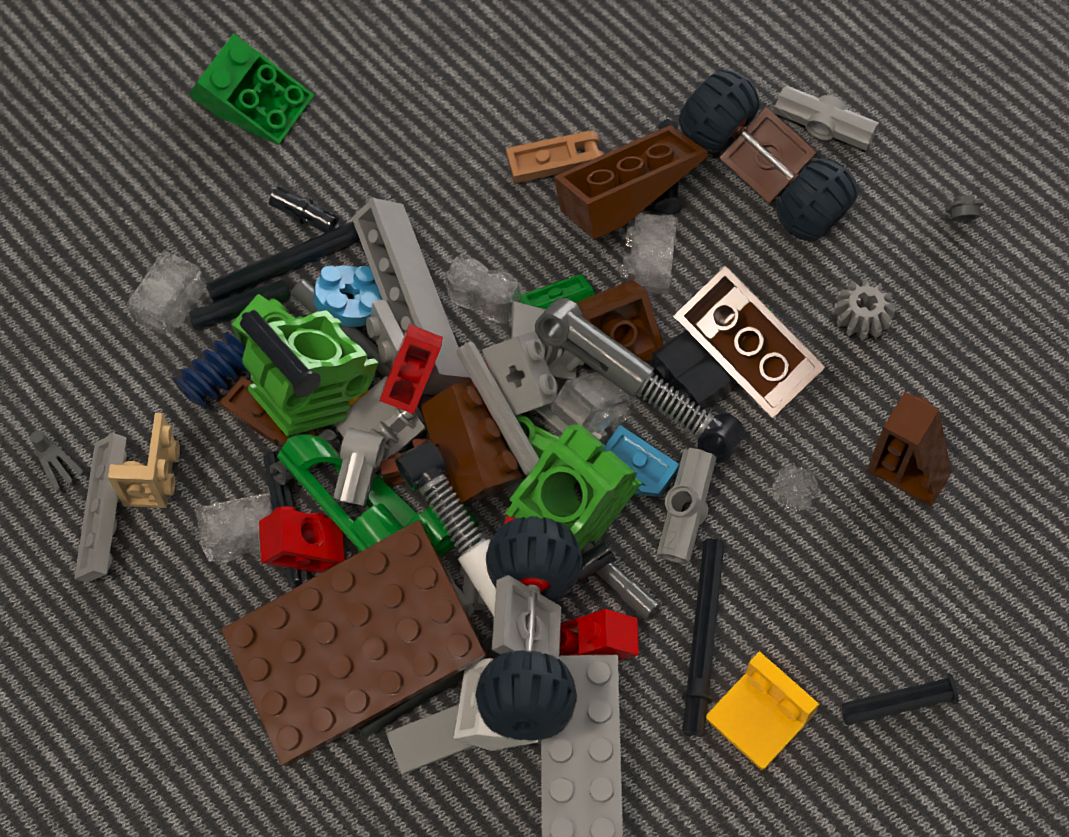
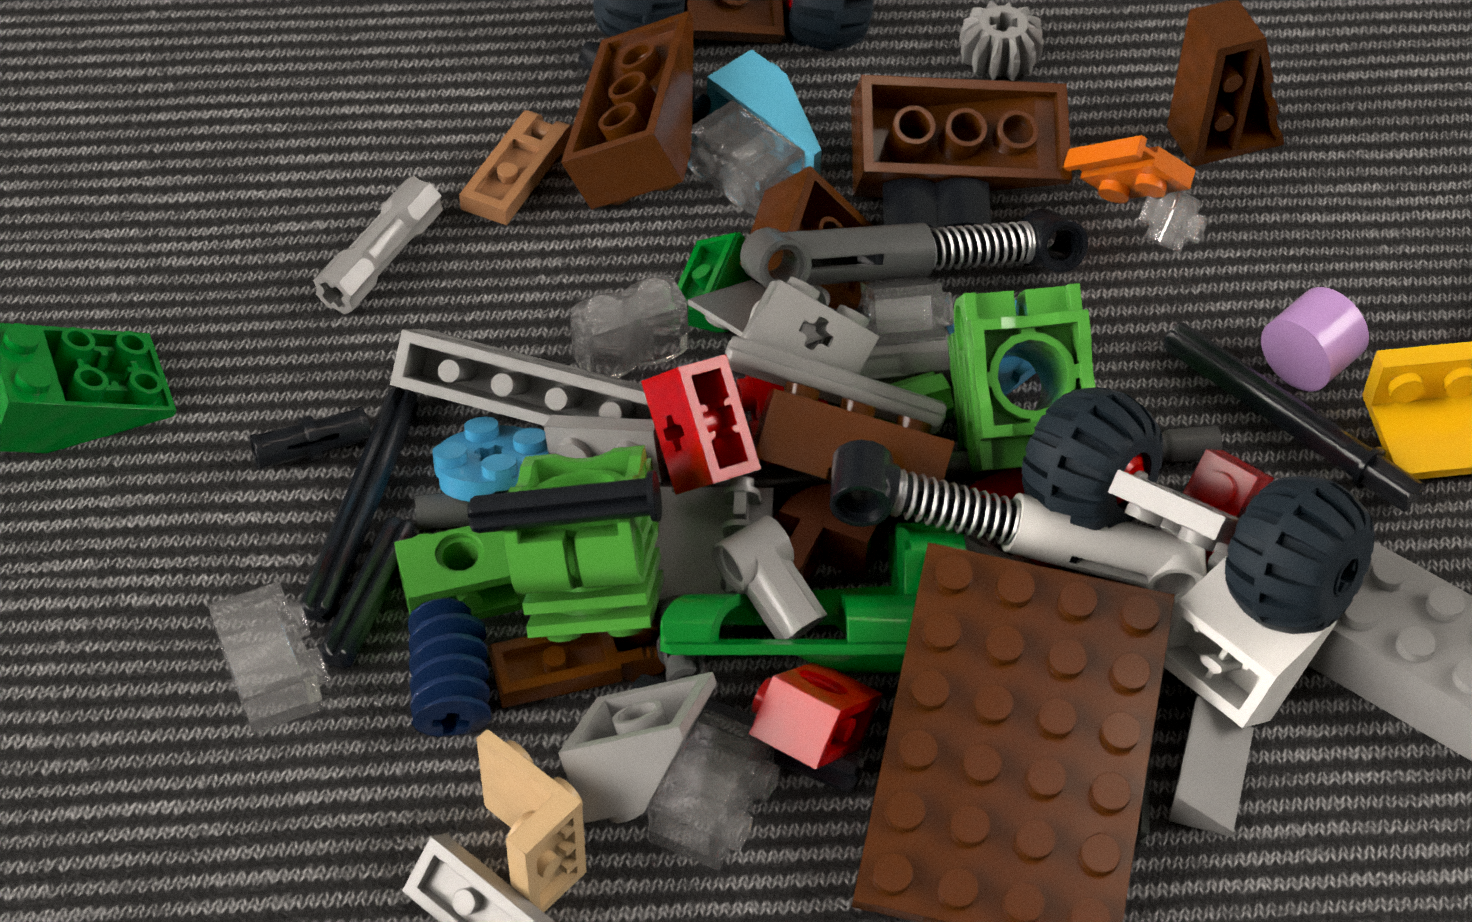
camera: 55 degrees left, 15 degrees down
light grey piece [656,448,716,564] -> none
none -> light grey axle [313,176,443,314]
none -> light grey slope [558,672,717,823]
none -> medium azure slope [707,49,822,176]
none -> orange plate [1063,135,1196,203]
none -> lavender piece [1261,287,1369,392]

